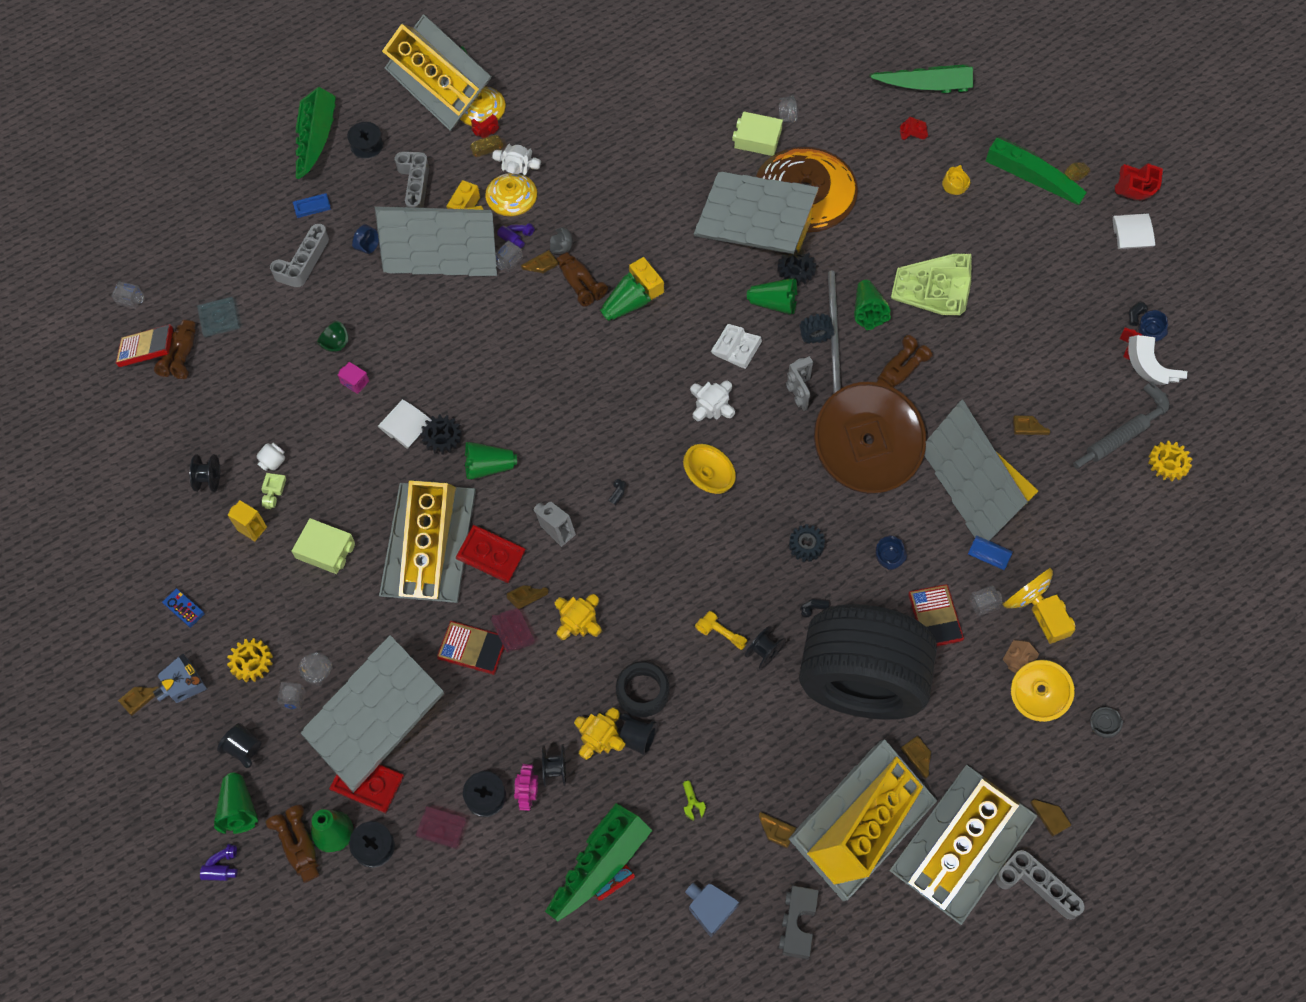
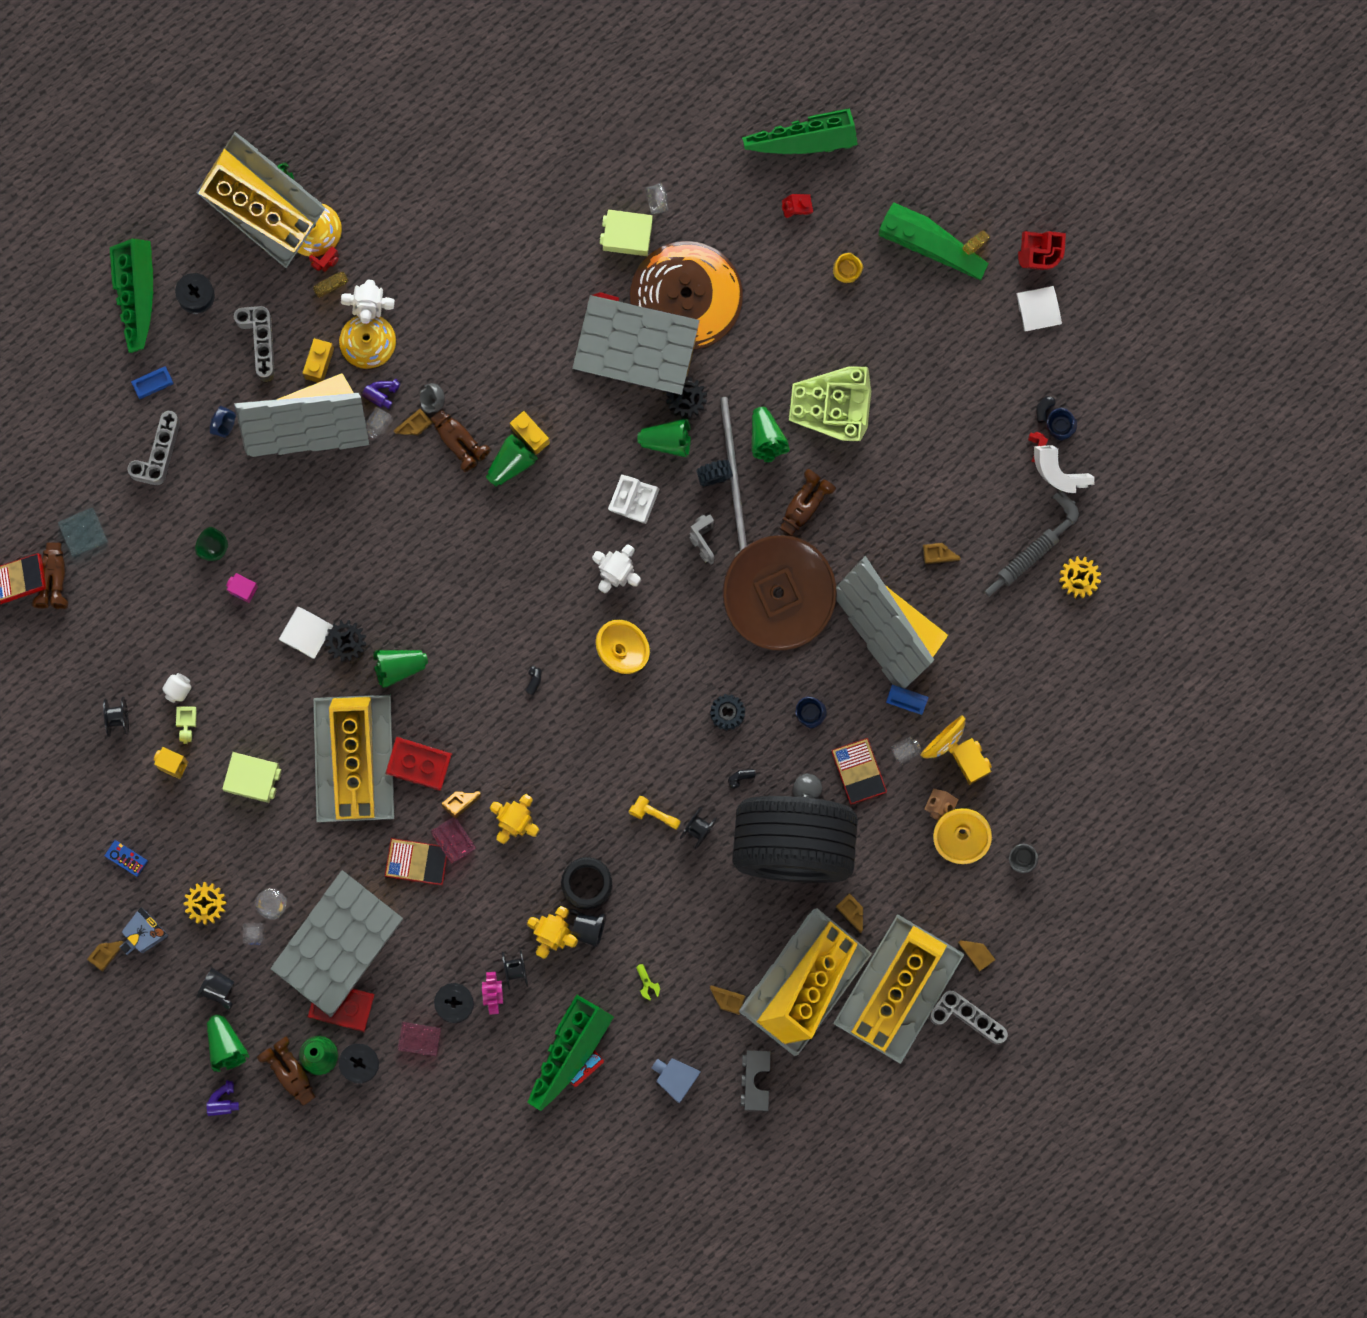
camera: 10 degrees left, 15 degrees up
light grey torso [534,502,576,547] -> none

